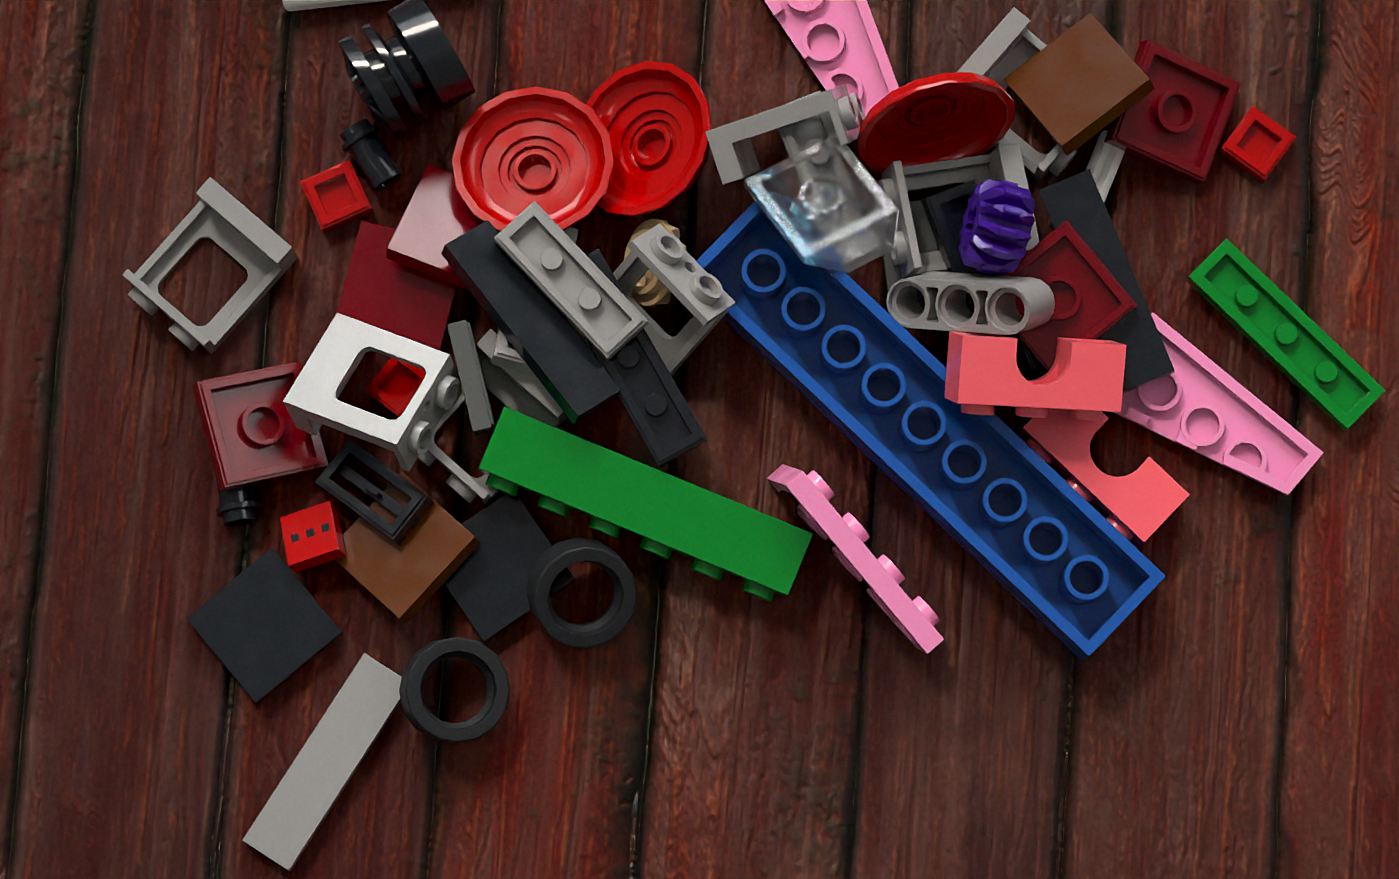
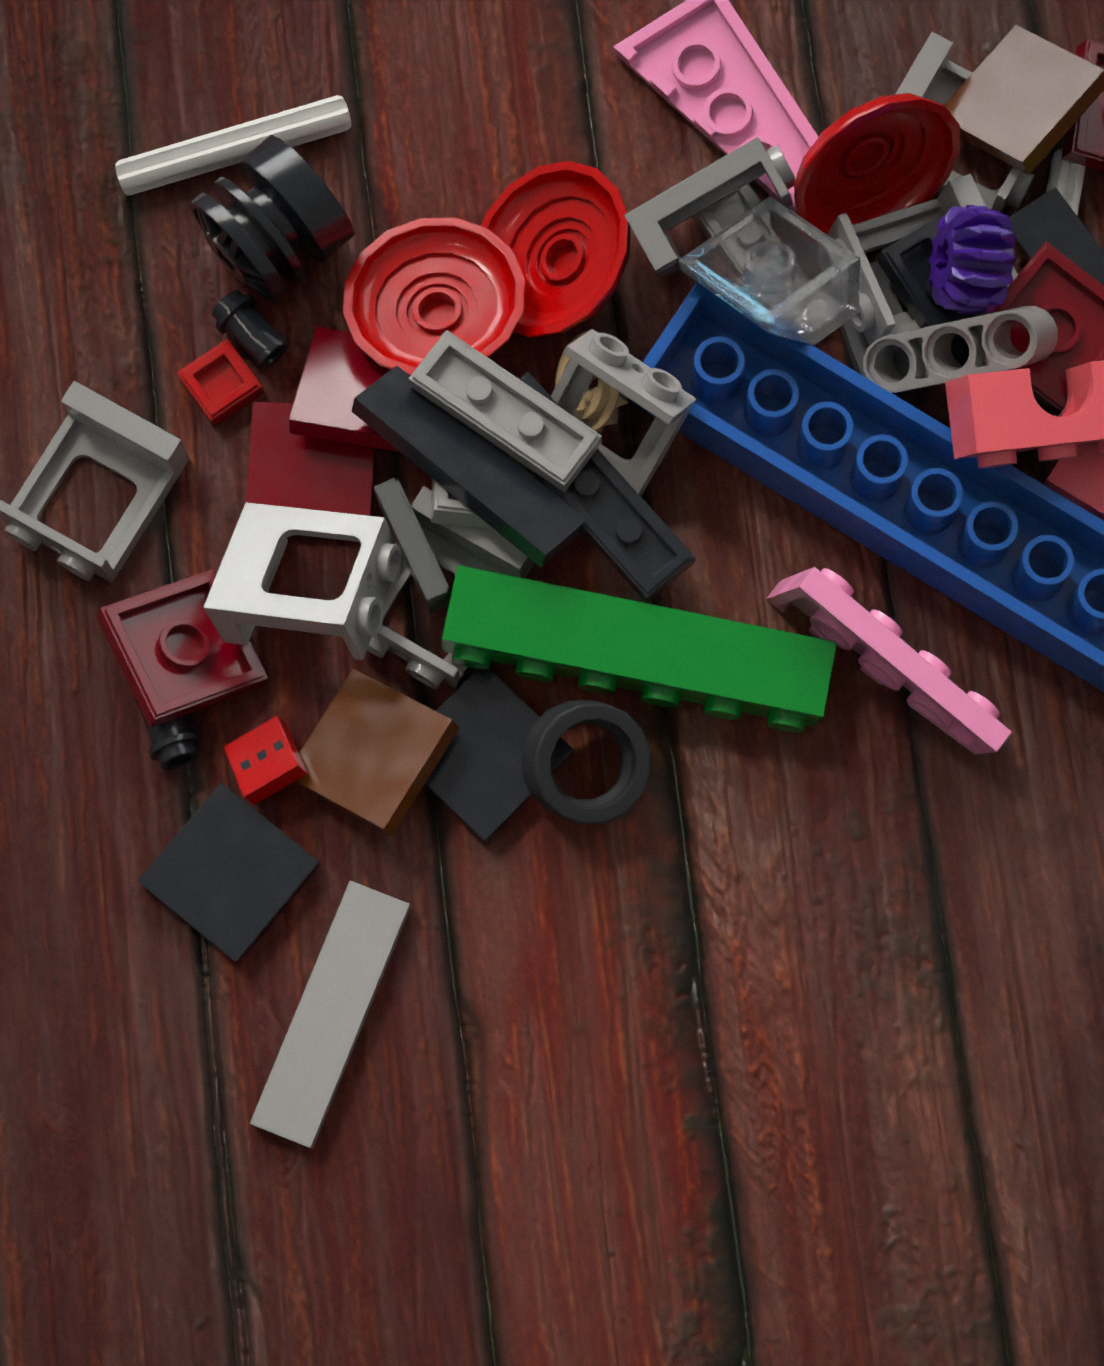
camera: 10 degrees left, 5 degrees down
black tile [315,439,434,546] -> none
red tile [365,358,426,418] -> none
black tyre [399,637,510,743] -> none

